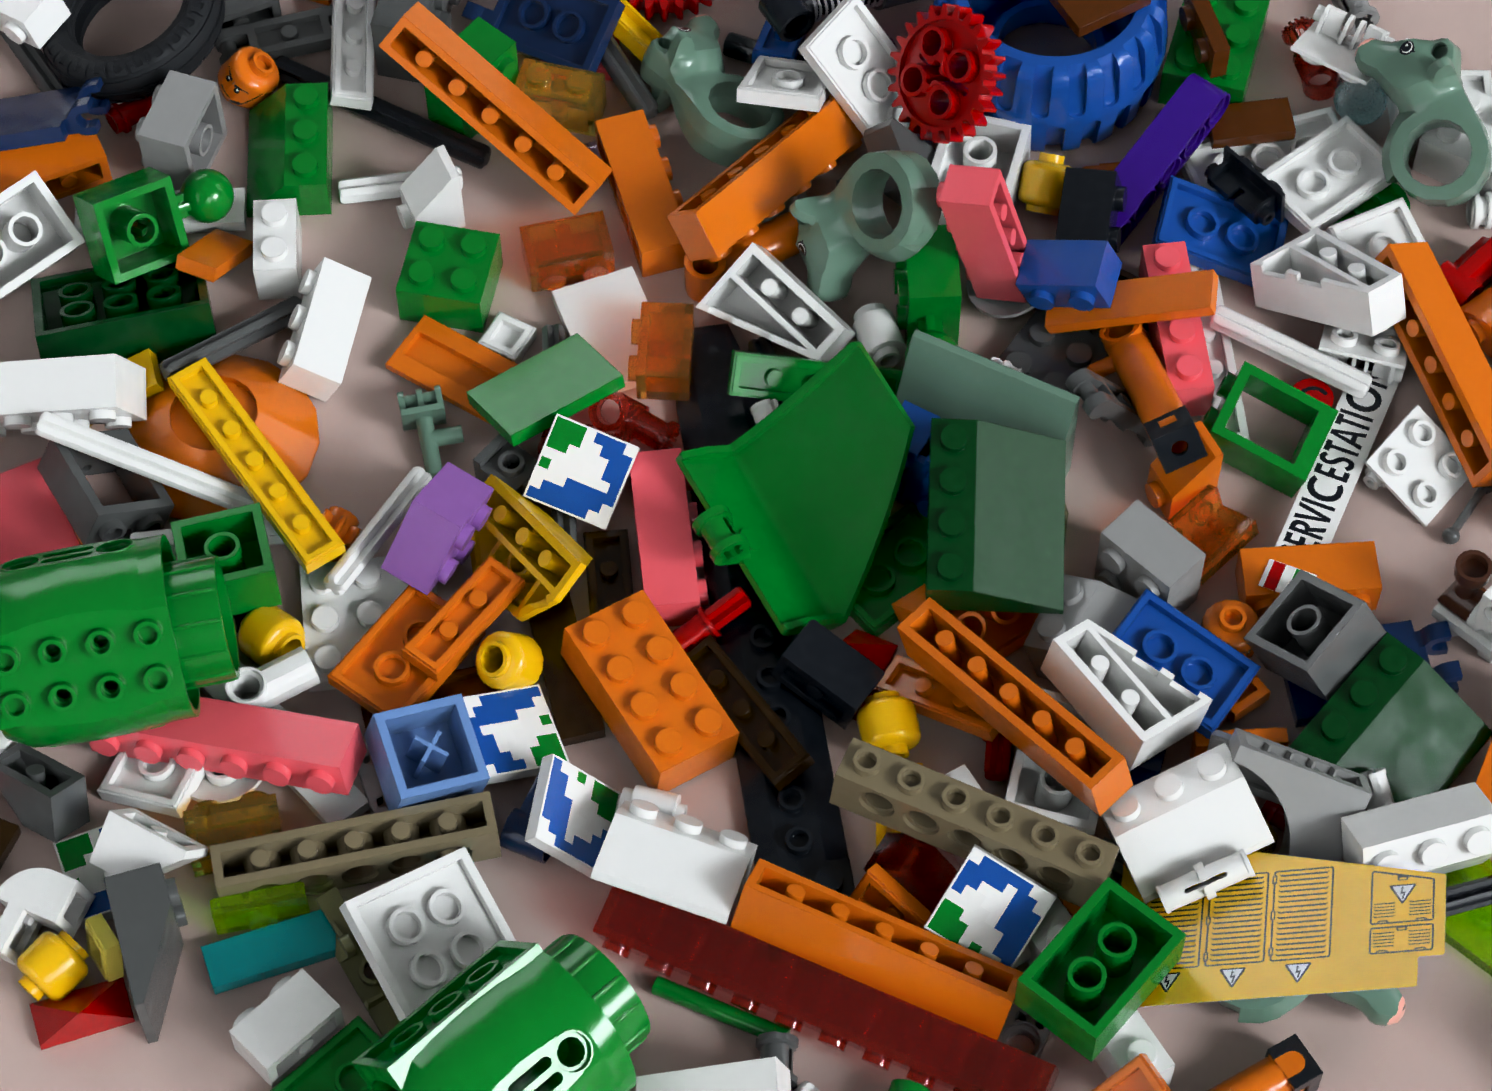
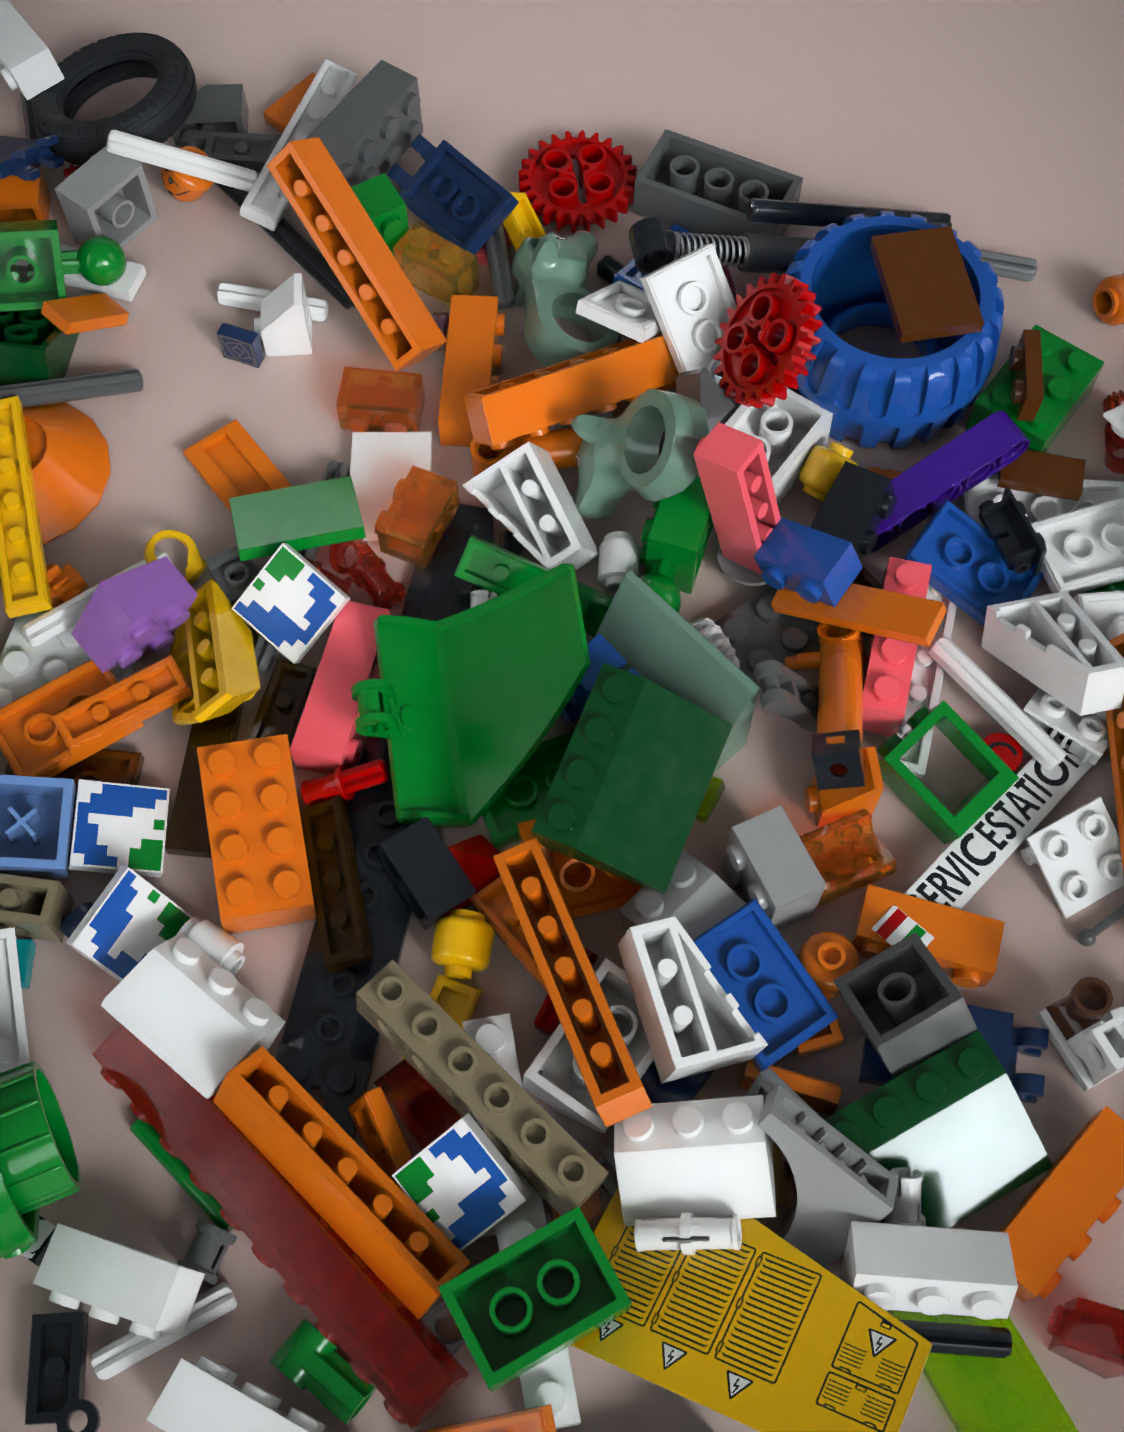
camera: 20 degrees right, 5 degrees up
green slope [246,82,333,218] -> none
white brick [253,198,302,300] -> none
white brick [277,257,372,402] -> none
green brick [395,221,503,333] -> none
sand green arm [397,385,464,478] -> none
yellow head [475,631,544,690] -> none
white tile [478,311,537,364] -> none
none -> white axle [106,130,257,192]
none -> yellow piece [143,530,207,585]
none -> dark blue tile [217,323,264,368]

